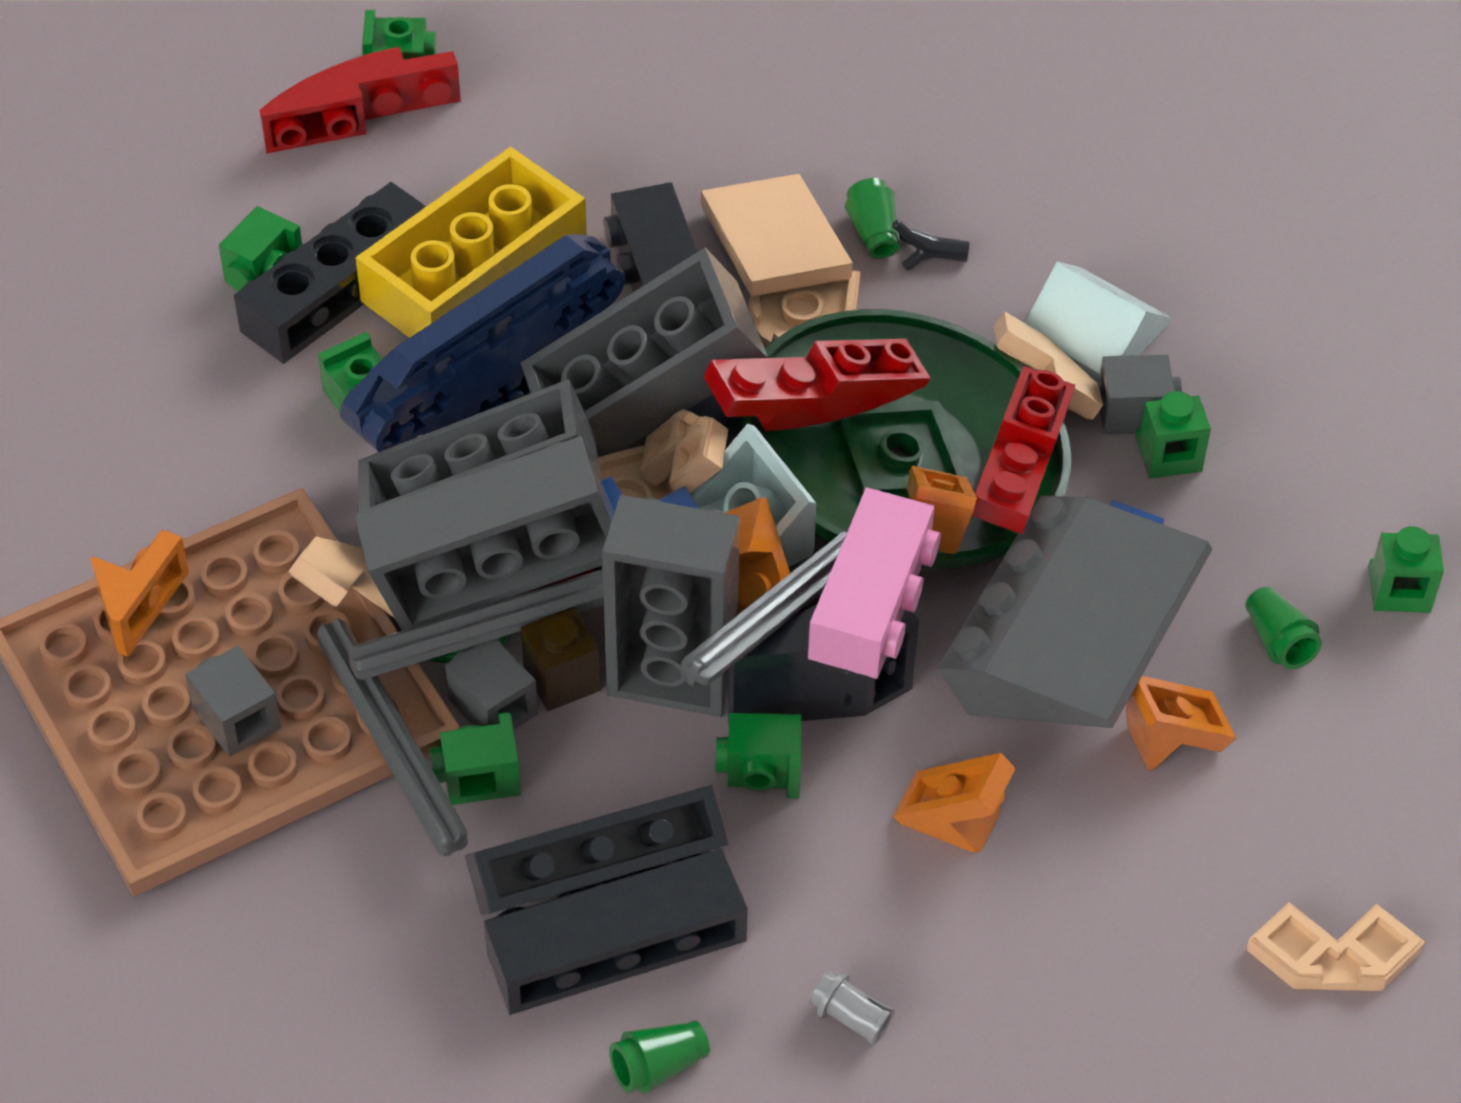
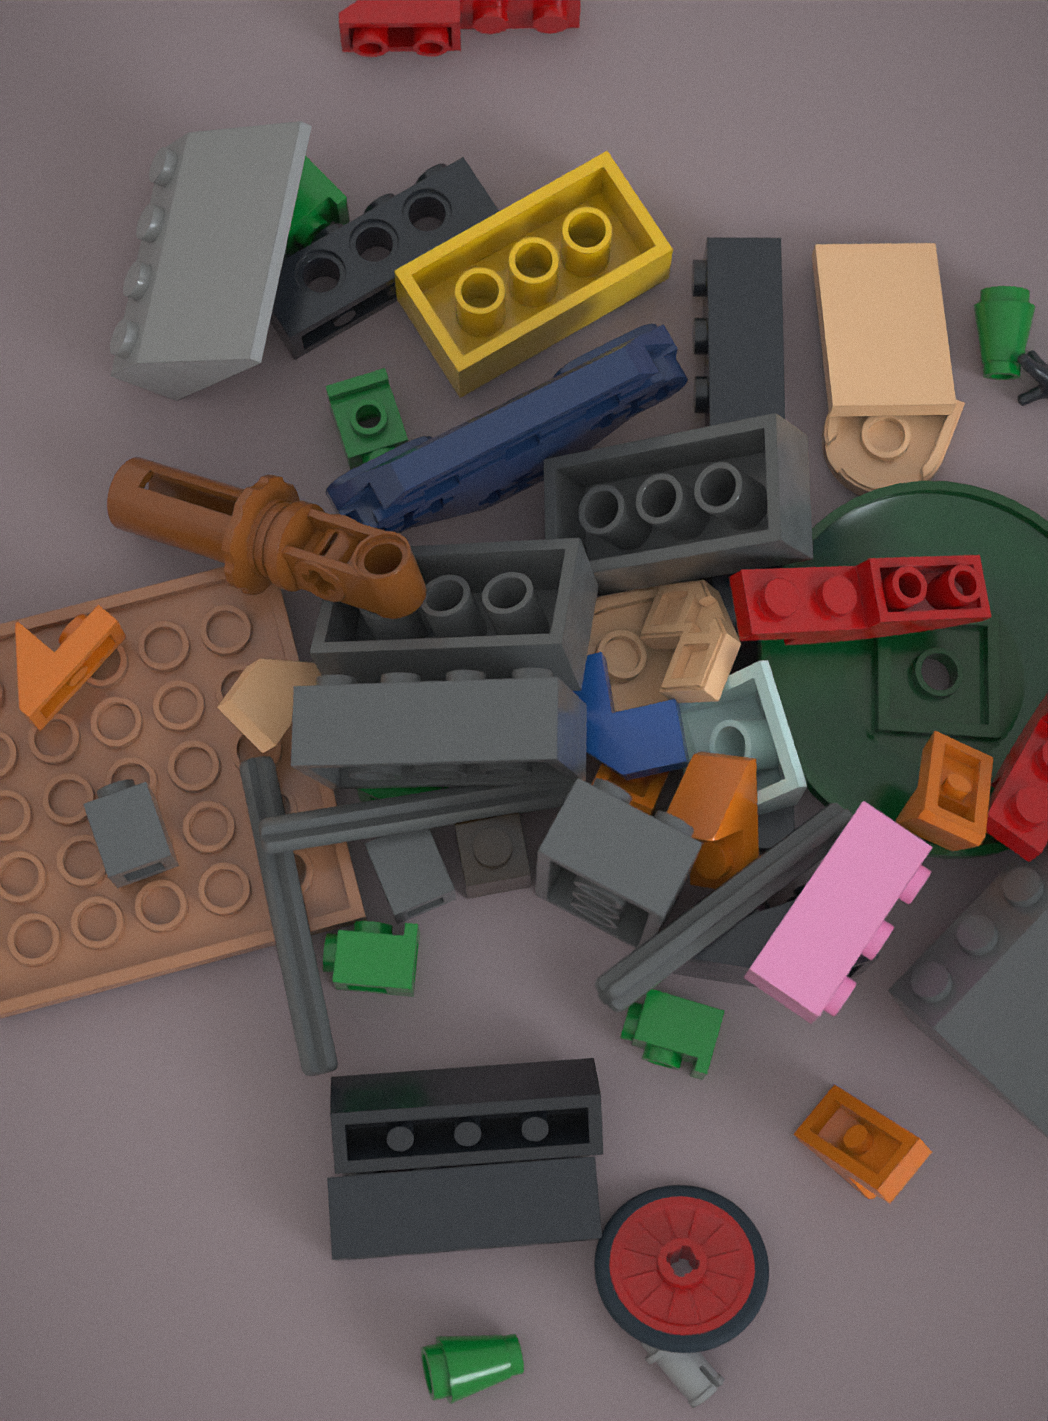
camera: 15 degrees right, 25 degrees up
none -> dark orange piece [107,457,427,619]
none -> light grey slope [110,121,312,401]
none -> red wheel [594,1185,769,1353]

